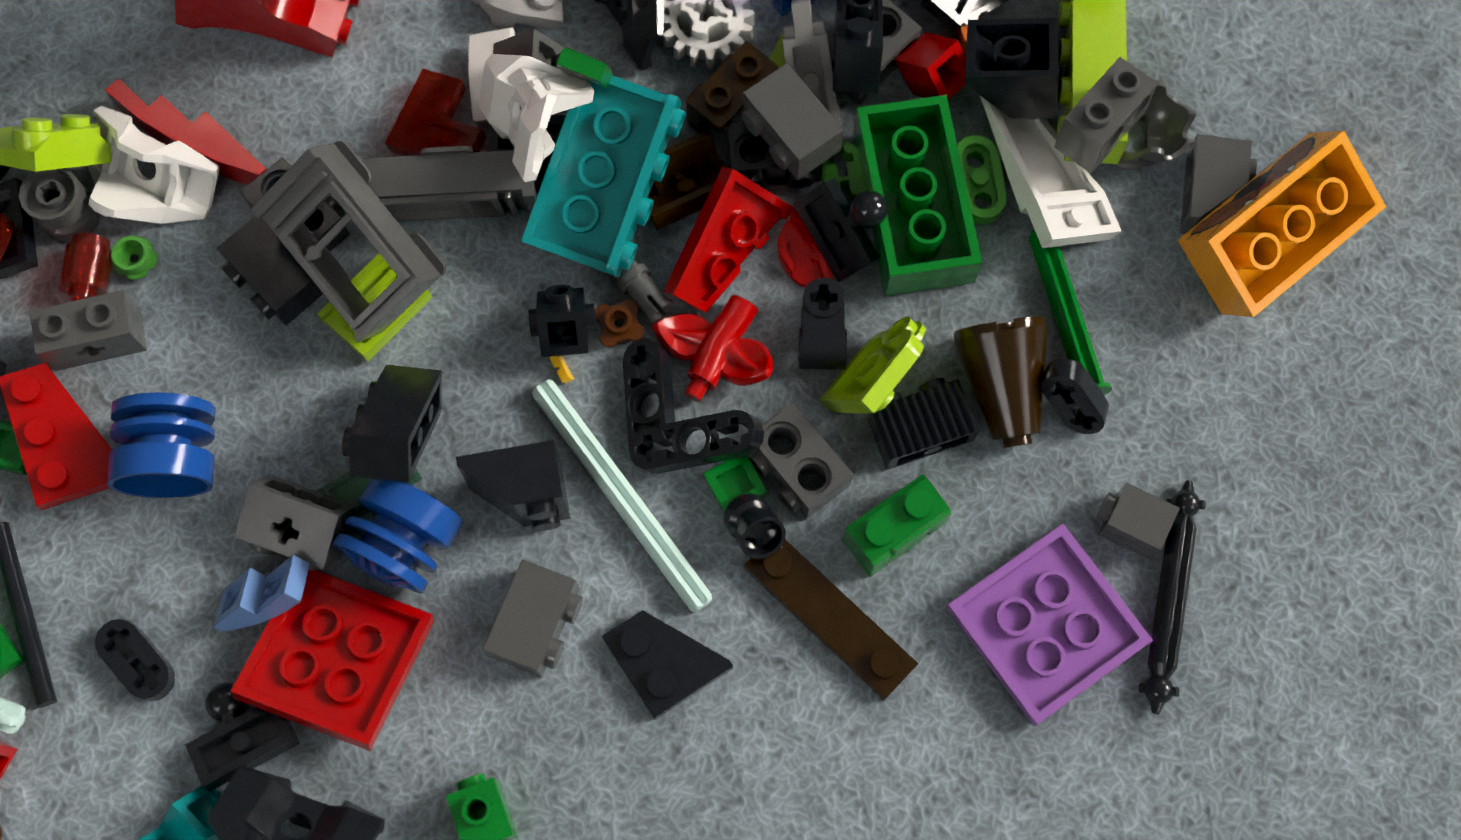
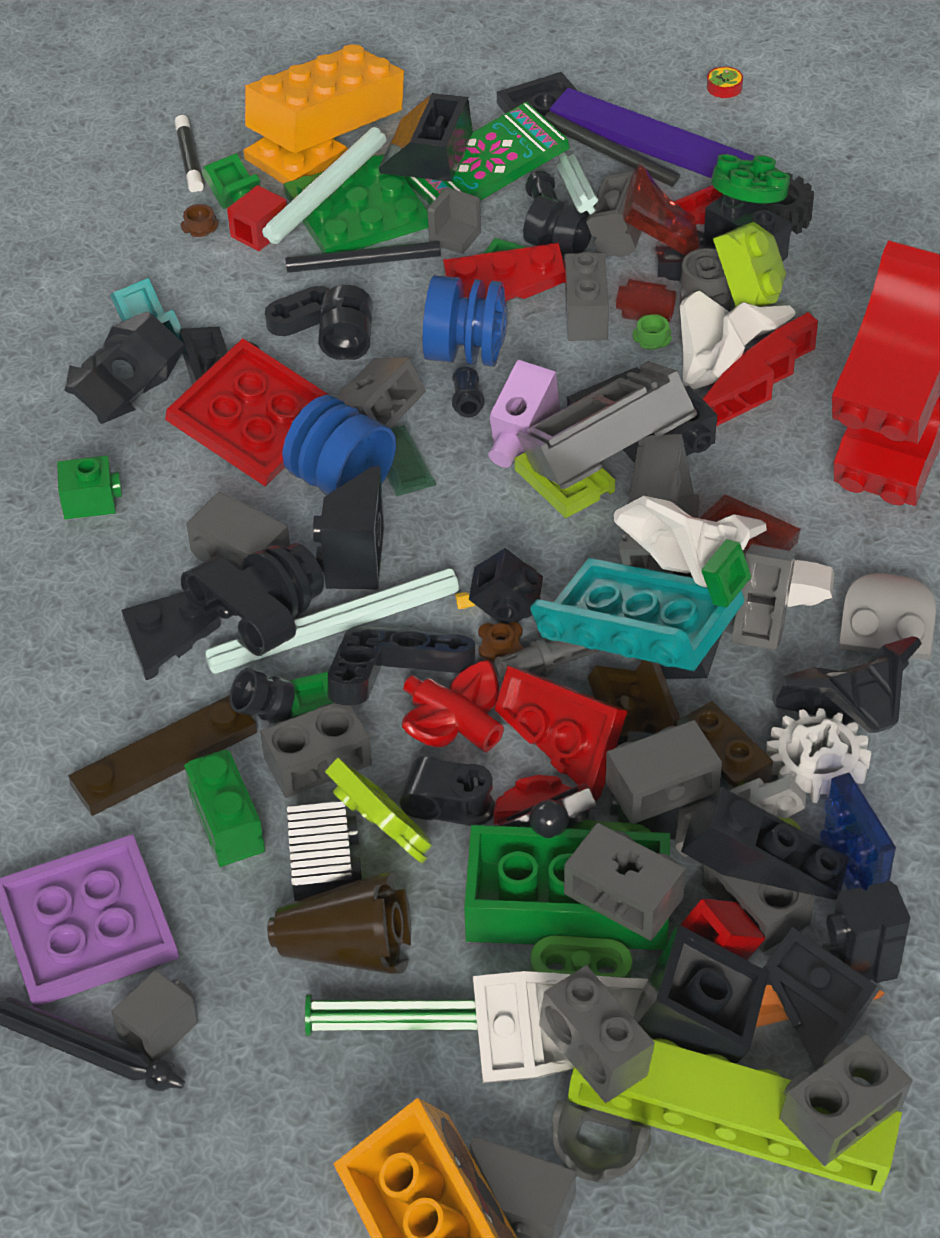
camera: 105 degrees right, 25 degrees down
medium blue slope [213,554,310,632] -> none
black brick [342,365,442,482] -> none
black beam [1041,358,1109,434] -> none
none -> black beam [181,543,324,656]
none -> black wheel [318,285,373,360]
none -> black pin [452,367,485,418]
none -> lavender torso [488,360,560,468]
none -> dark grey brick [564,823,686,941]

